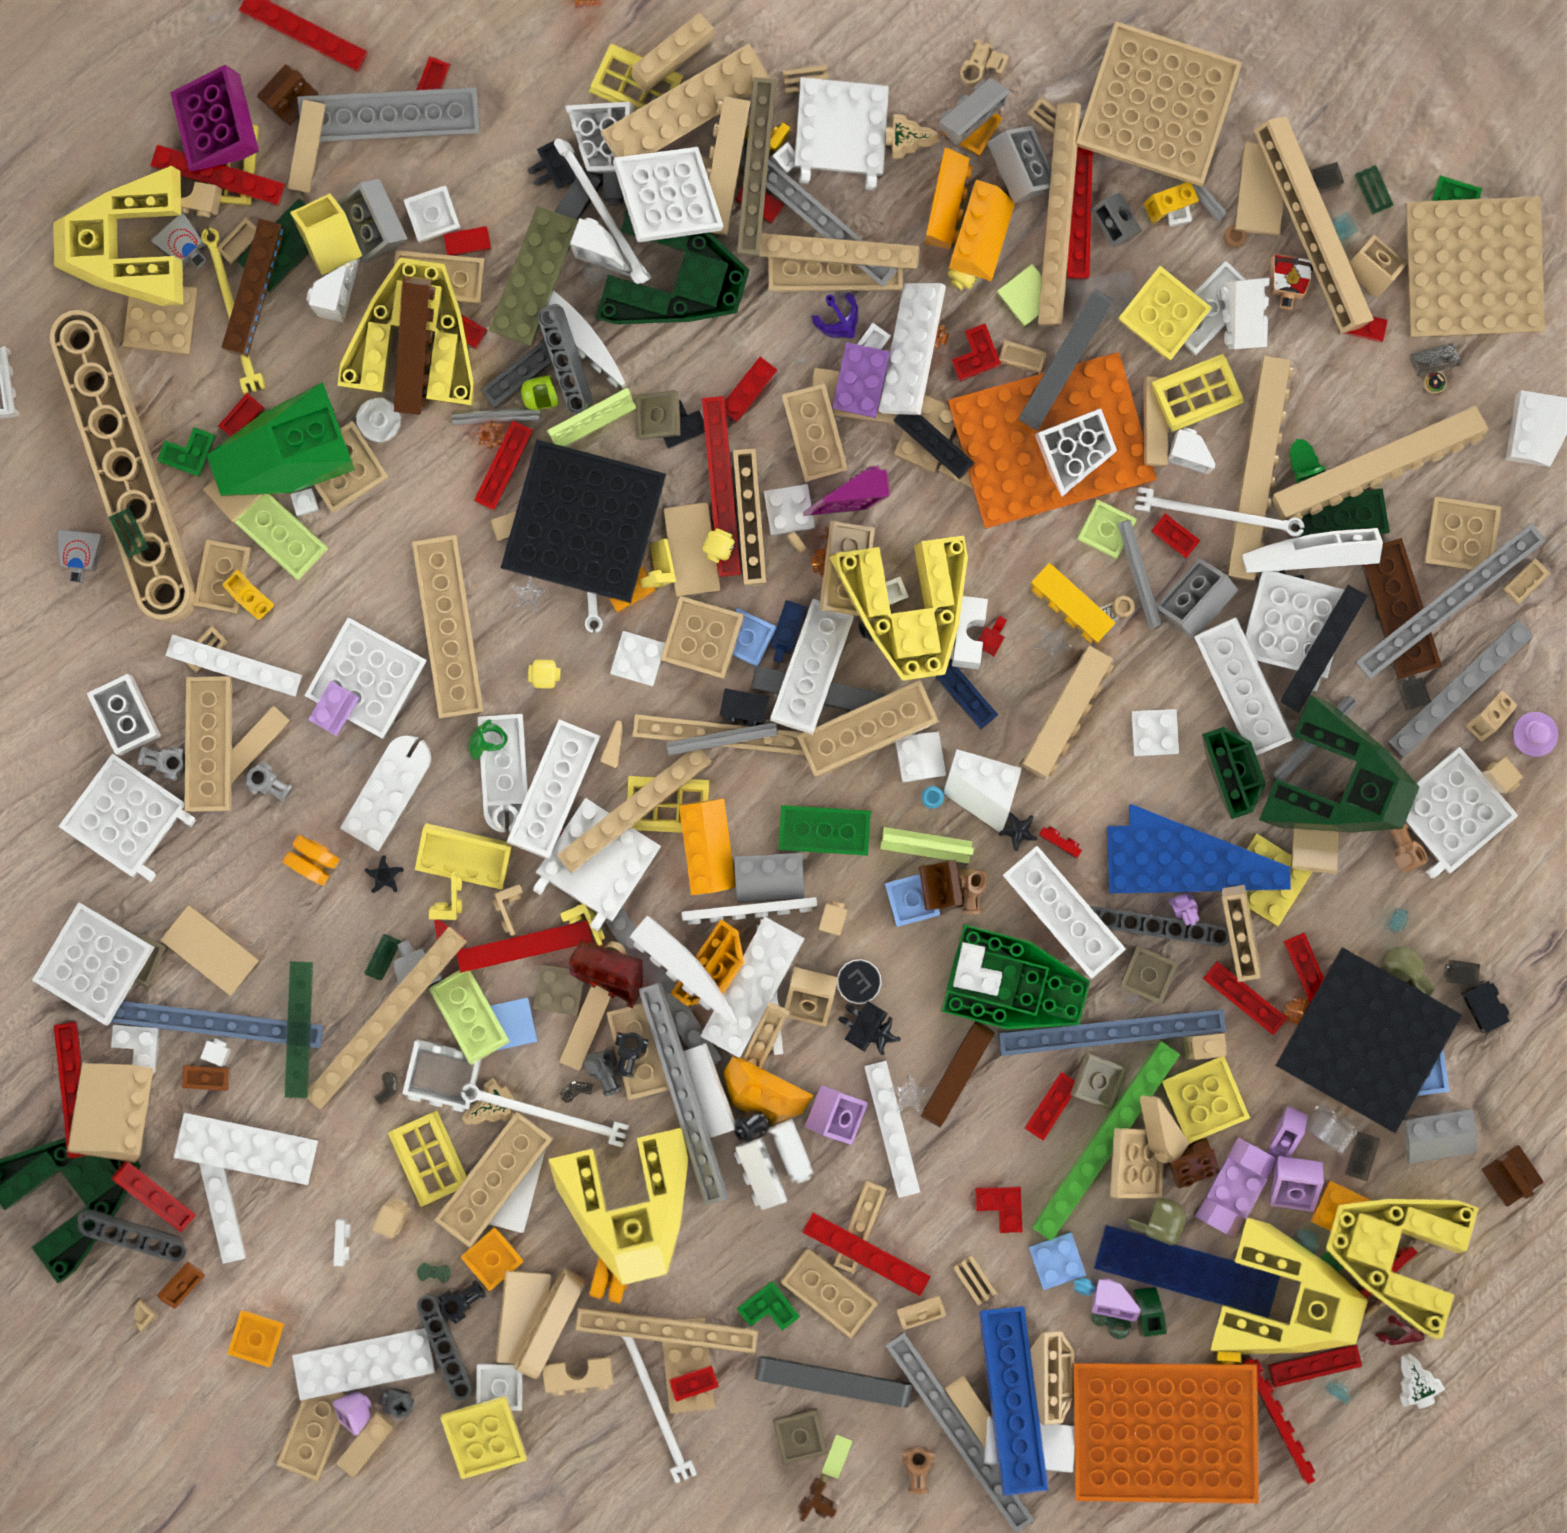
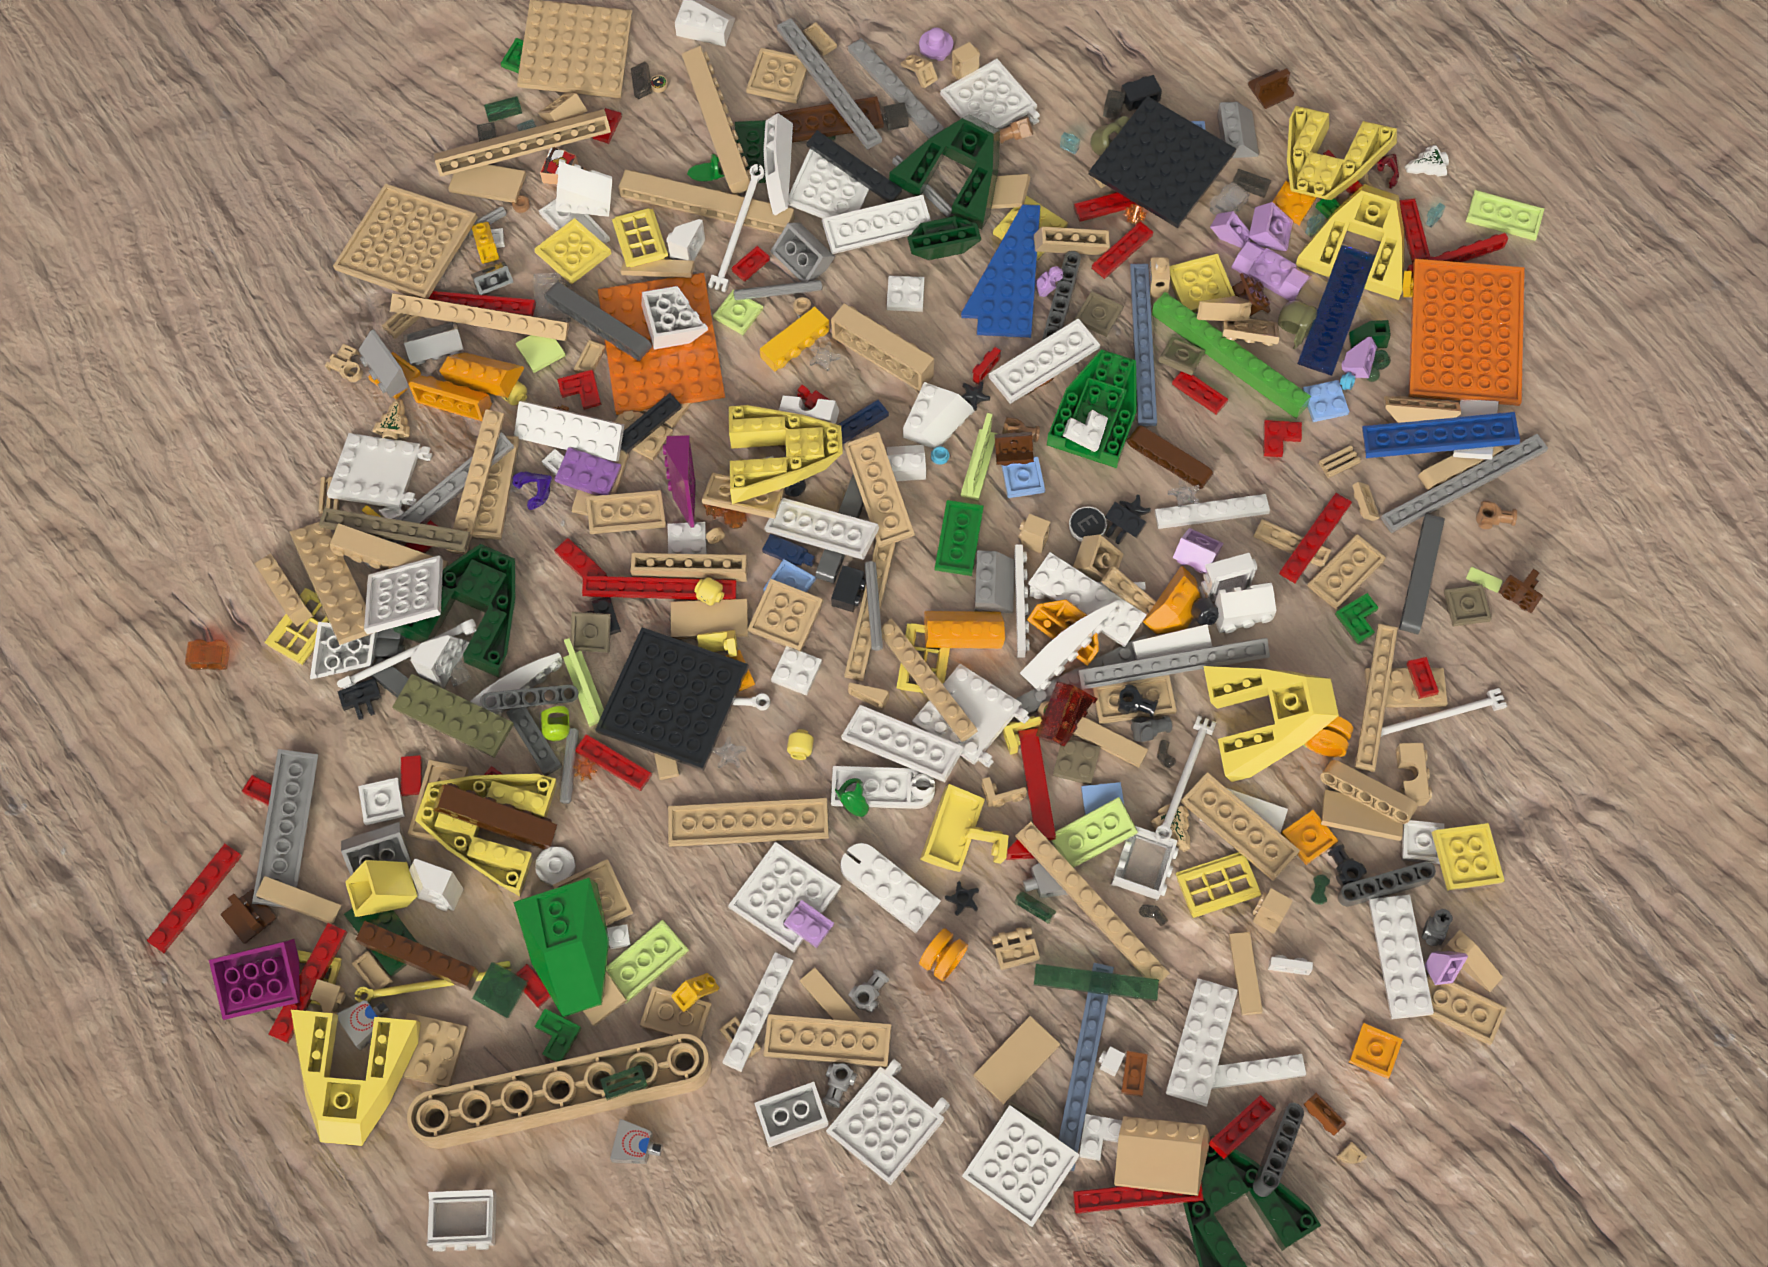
camera: 80 degrees left, 20 degrees down
none -> clear green plate [472,962,529,1018]
none -> tan plate [991,927,1040,970]
none -> tan tile [1229,932,1263,1016]
none -> yellowish green tile [1466,190,1544,241]

